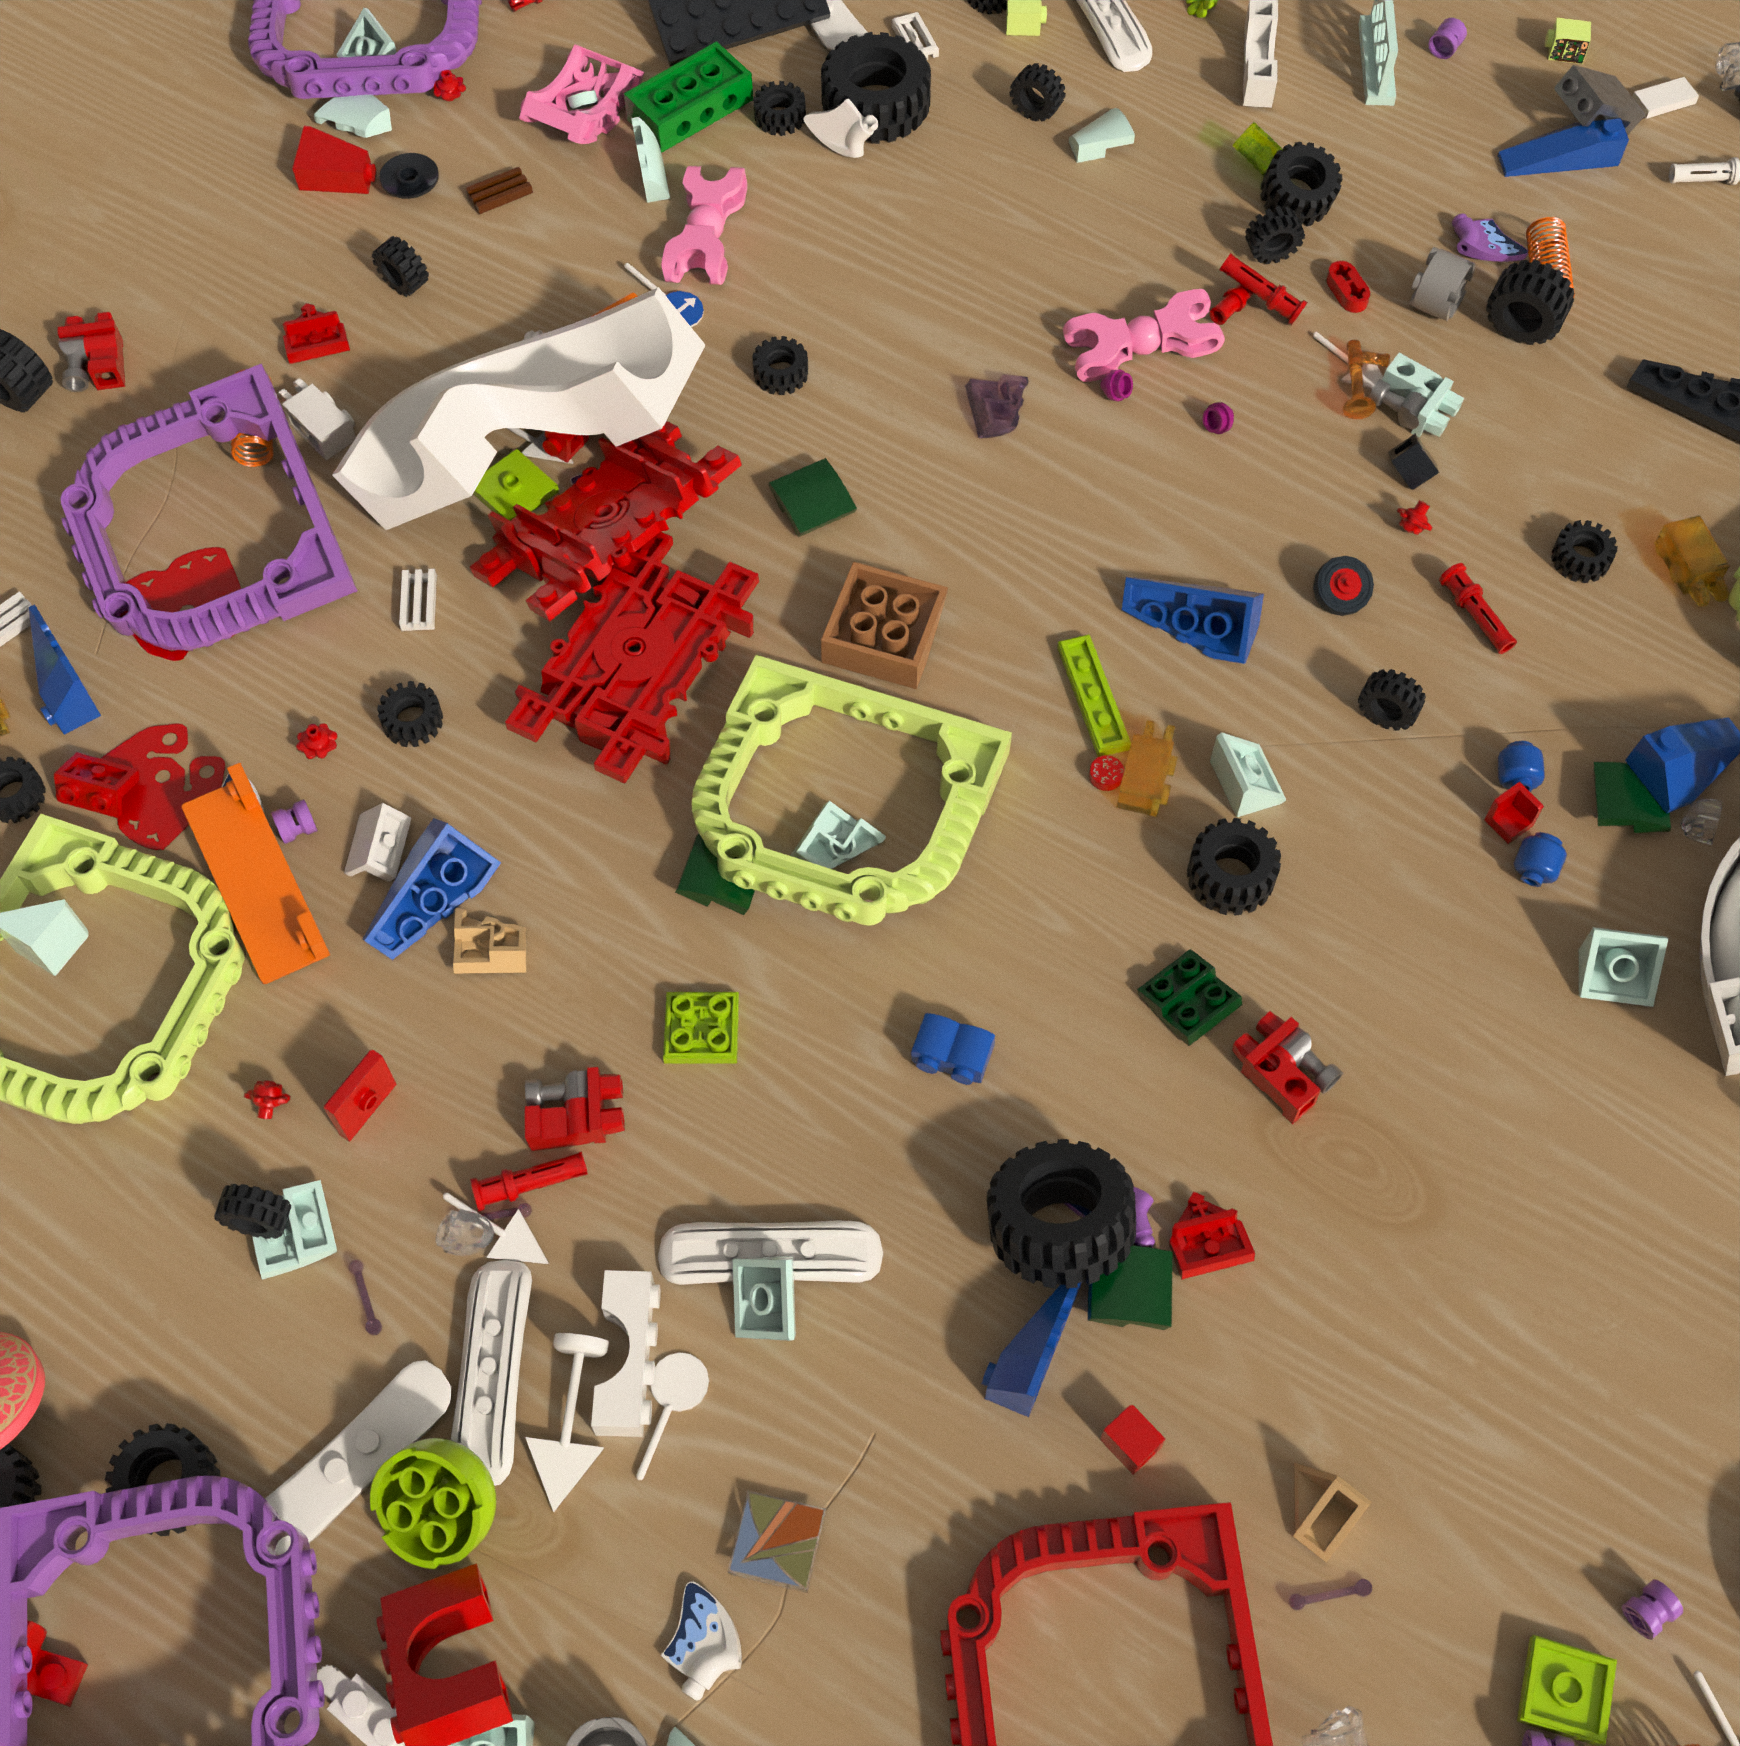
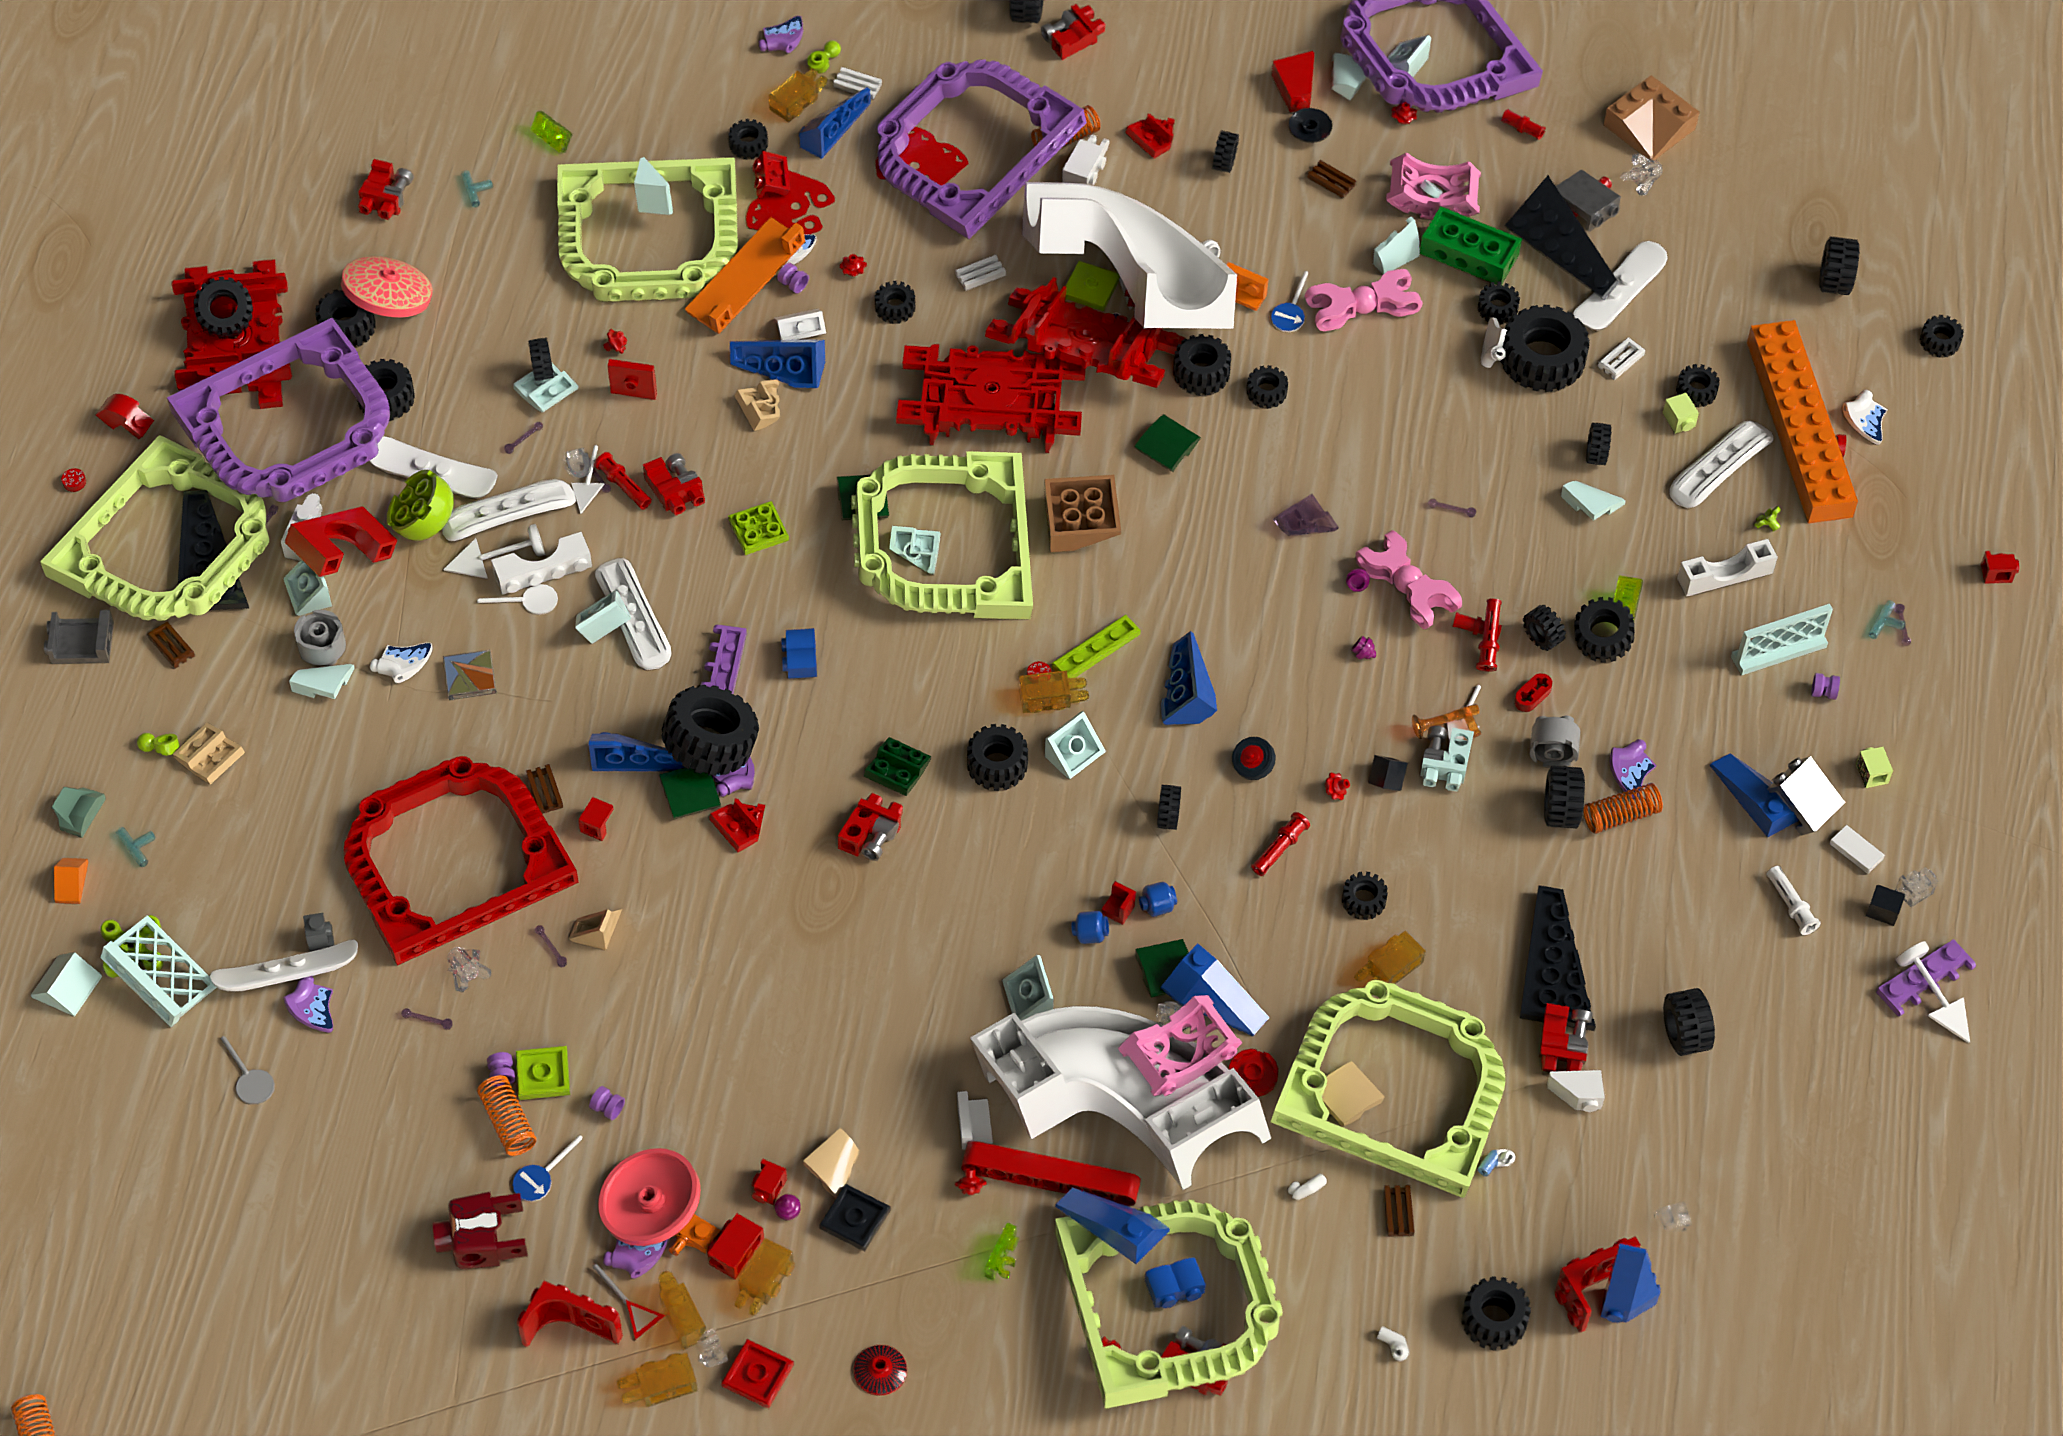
camera: 65 degrees right, 5 degrees down
none -> reddish brown tile [526,764,564,814]
none -> medium lavender hinge [701,625,747,694]
none -> black tyre [1173,334,1231,396]
none -> hinge [1428,499,1476,518]

